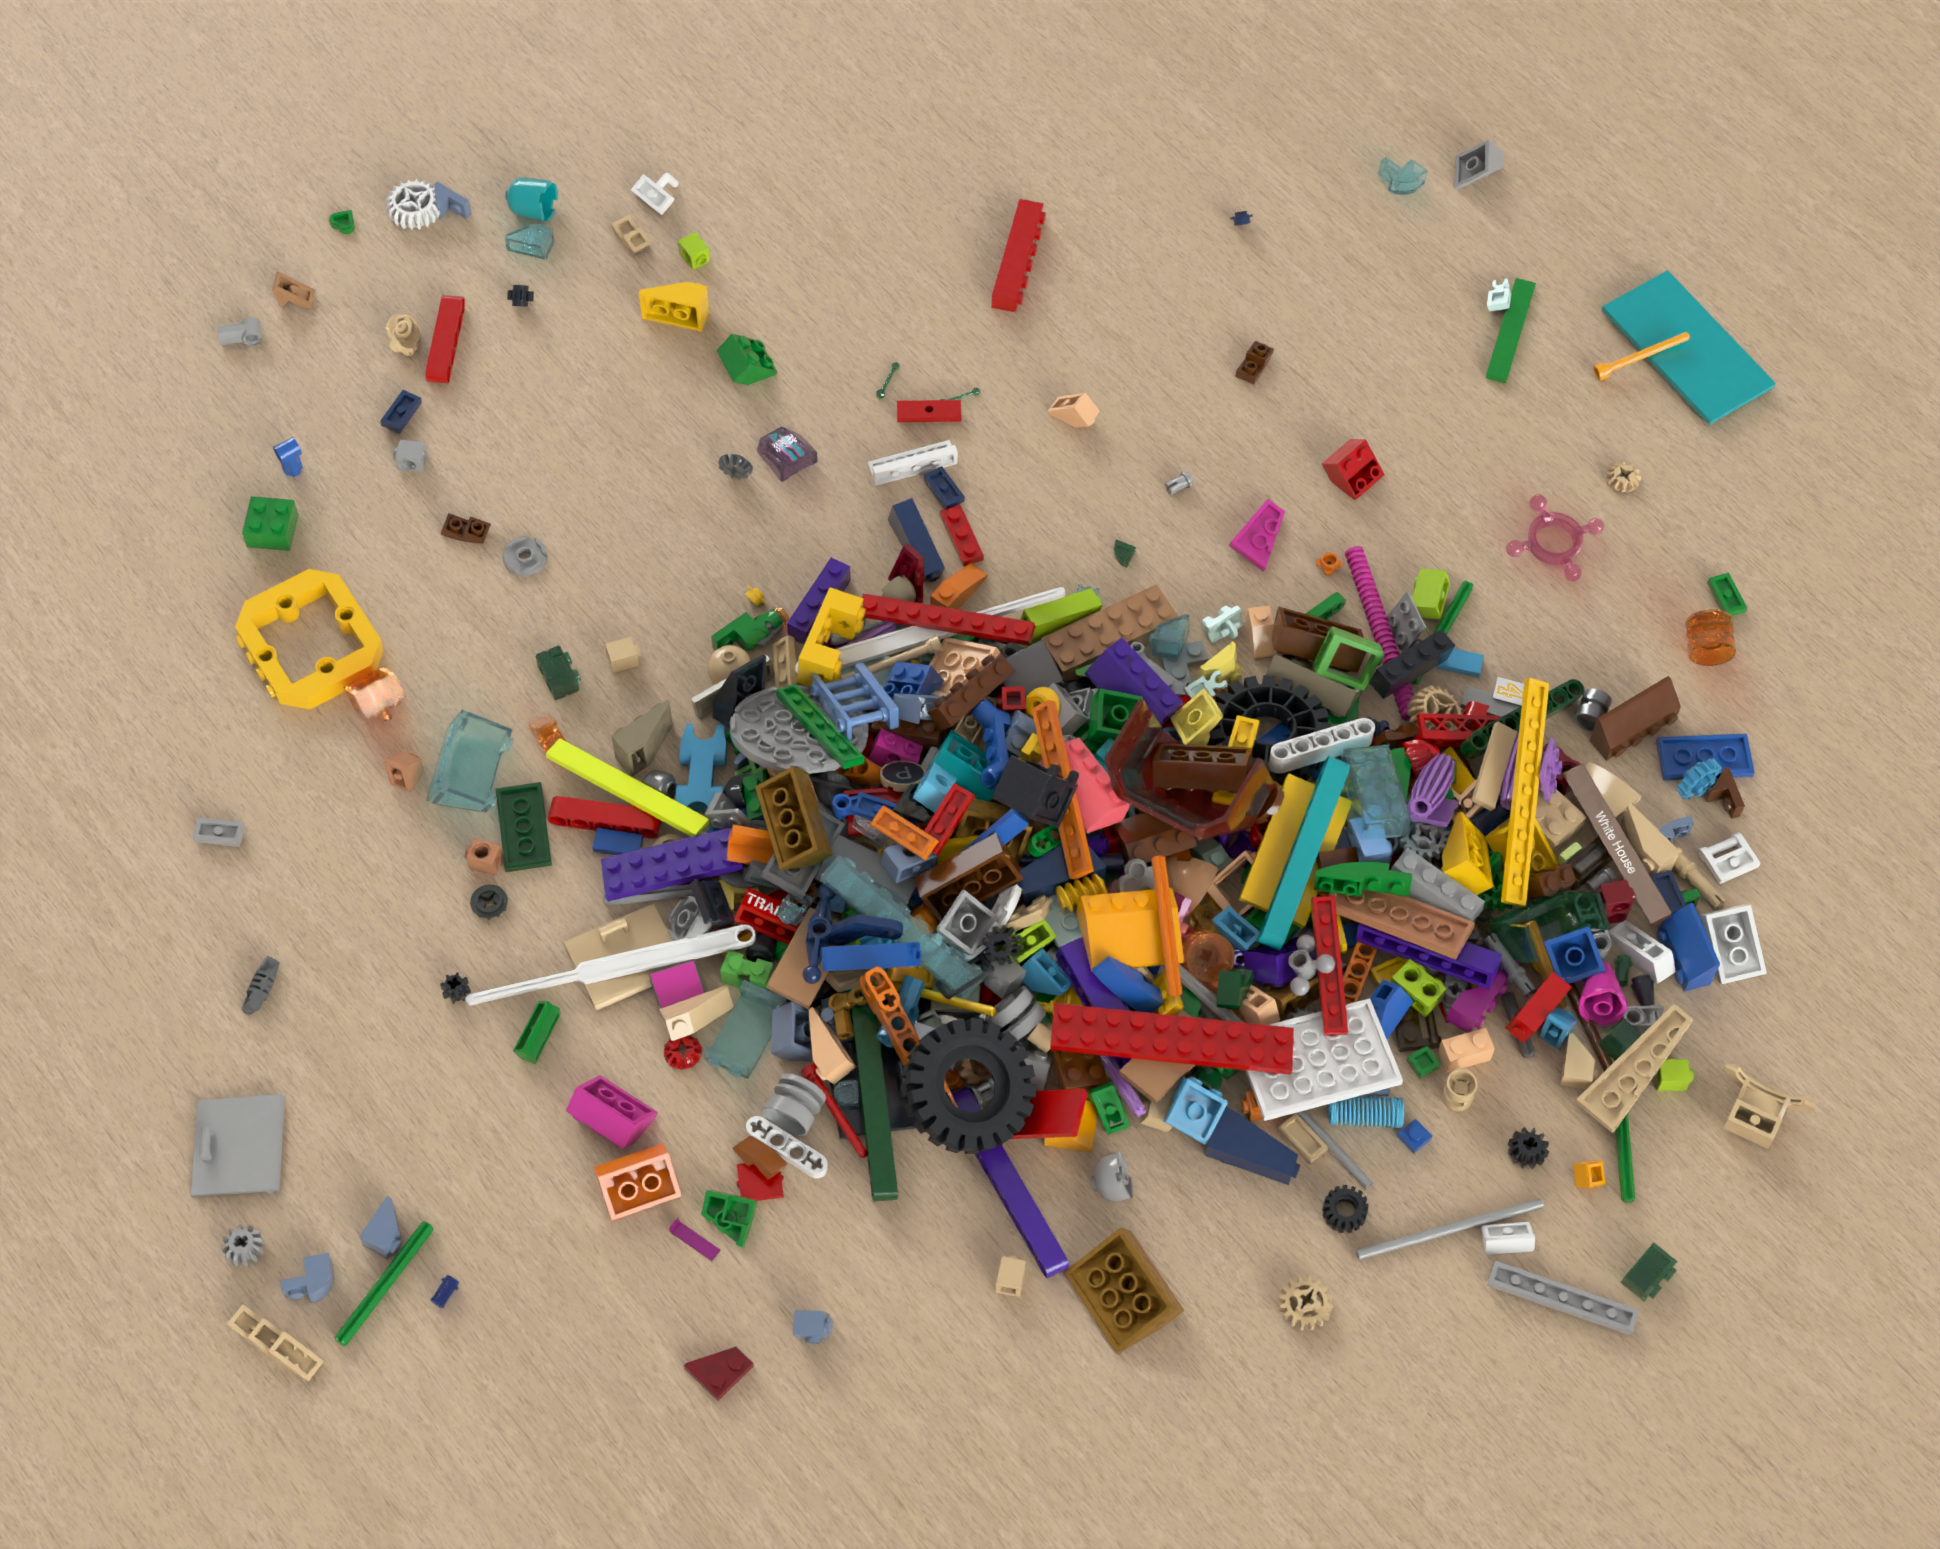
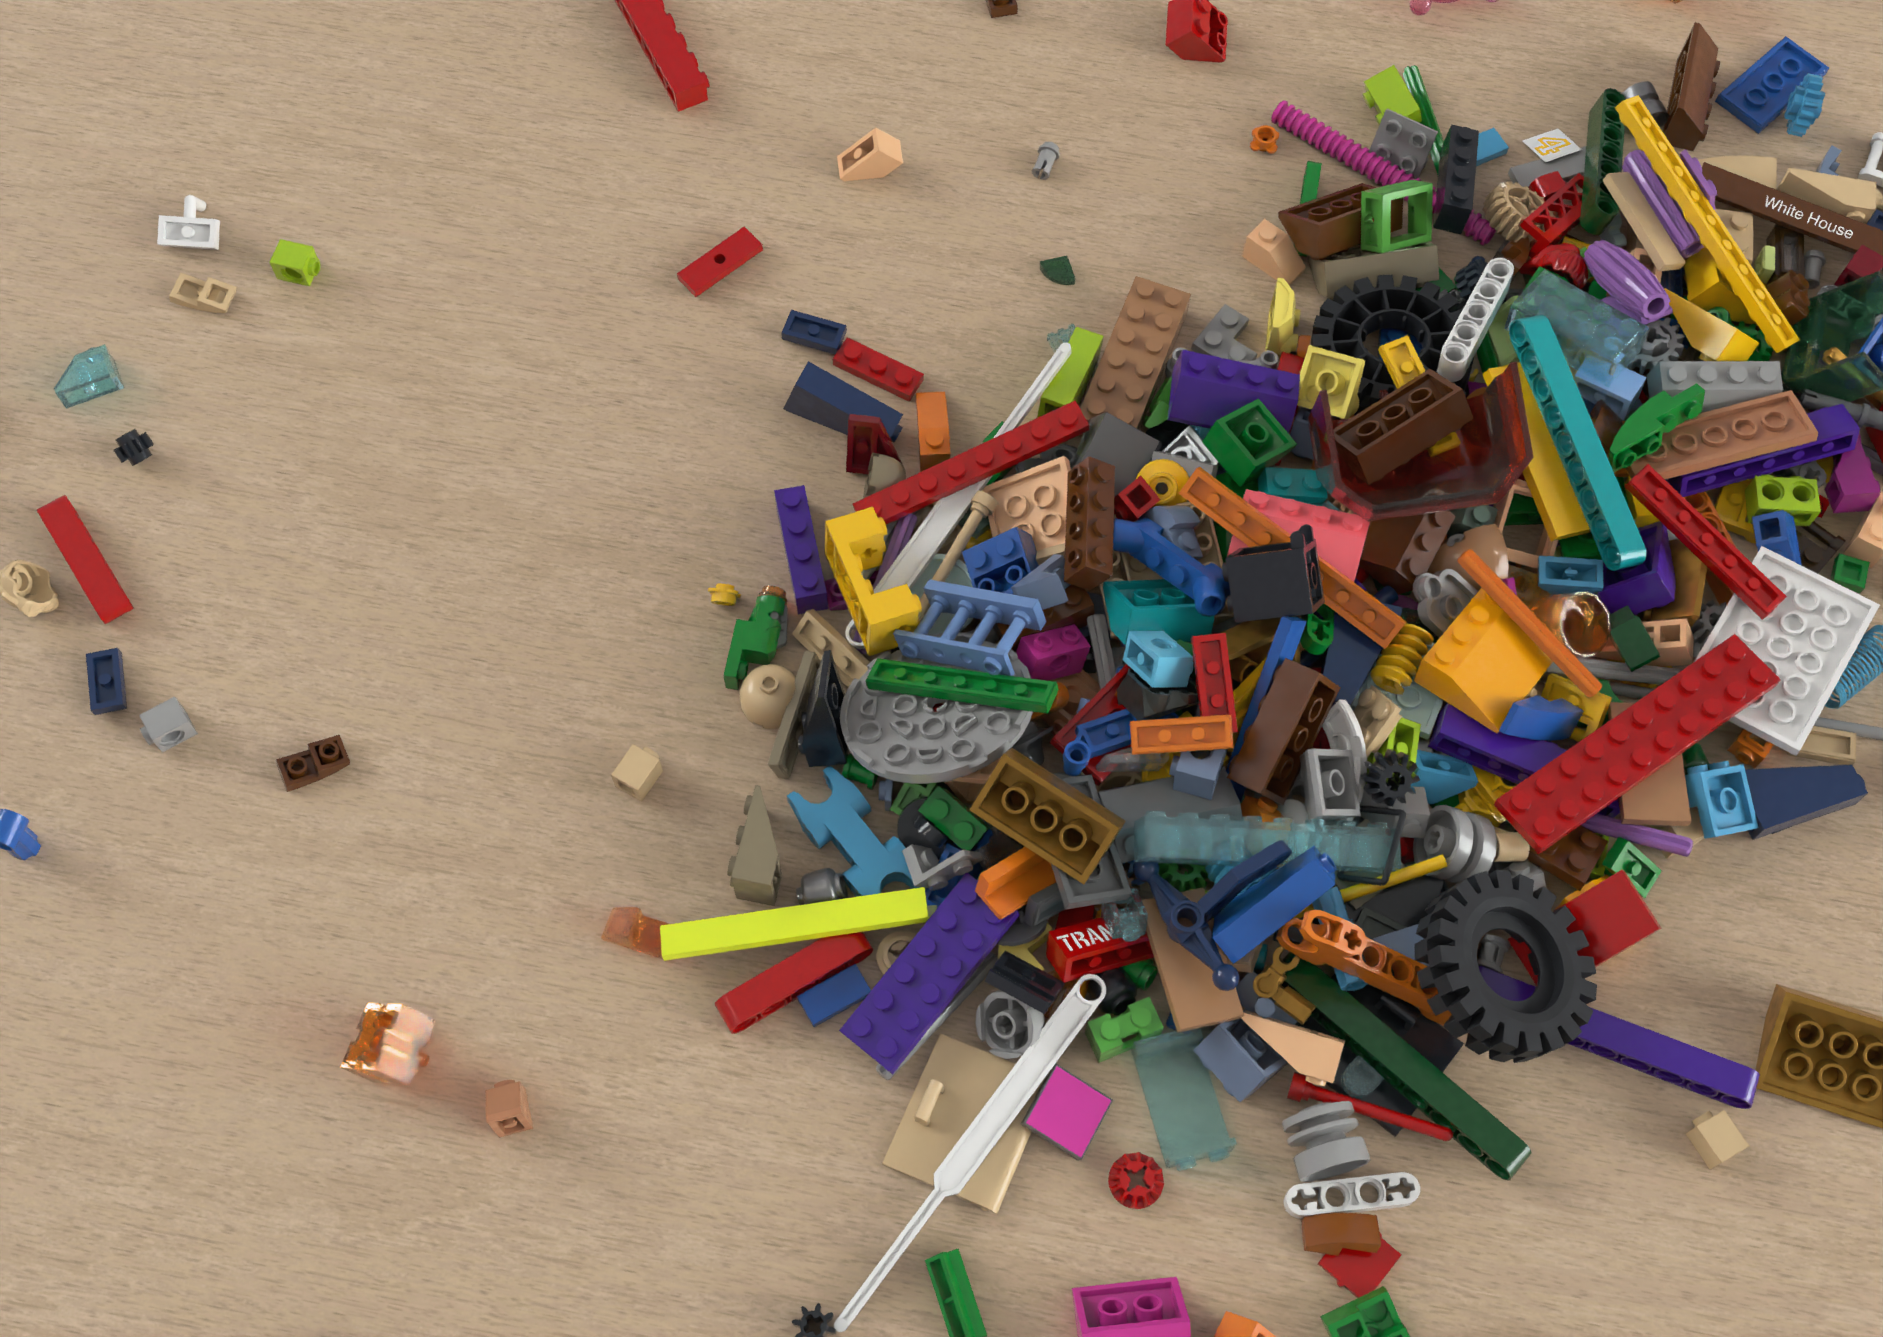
camera: 40 degrees left, 5 degrees up
yellow panel [235,569,384,710] -> none
green brick [242,496,299,551] -> none
clear light blue windscreen [426,710,513,813] -> none
nougat brick [465,838,503,875] -> none
pearl dark grey gear [470,885,508,920] -> none
dark green tile [495,782,552,872] -> none
light grey tile [503,536,547,577] -> none
teal cylinder [505,177,558,222] -> none
clear green brick [535,645,581,700] -> none
yellow slope [639,282,709,332] -> none
tan slope [659,985,734,1041] -> none
green slope [716,334,778,385] -> none
dark grey gear [718,454,753,479] -> none
slope [757,426,818,482] -> none
white fence [867,440,958,486] -> none
clear green hinge [876,362,900,399] -> none
tile [880,761,926,792] -> none
clear green hinge [940,387,980,400] -> none
yellow tile [1021,733,1043,762] -> none
light grey cylinder [1091,1152,1134,1202] -> none
clear light blue slope [1149,614,1190,660] -> none
light aqua plate [1185,671,1228,699] -> none
light aqua hips [1202,606,1244,644] -> none
dark pink wing [1229,499,1285,572] -> none
light grey piece [1289,934,1335,996] -> none
reddish brown slope [1707,767,1745,819] -> none

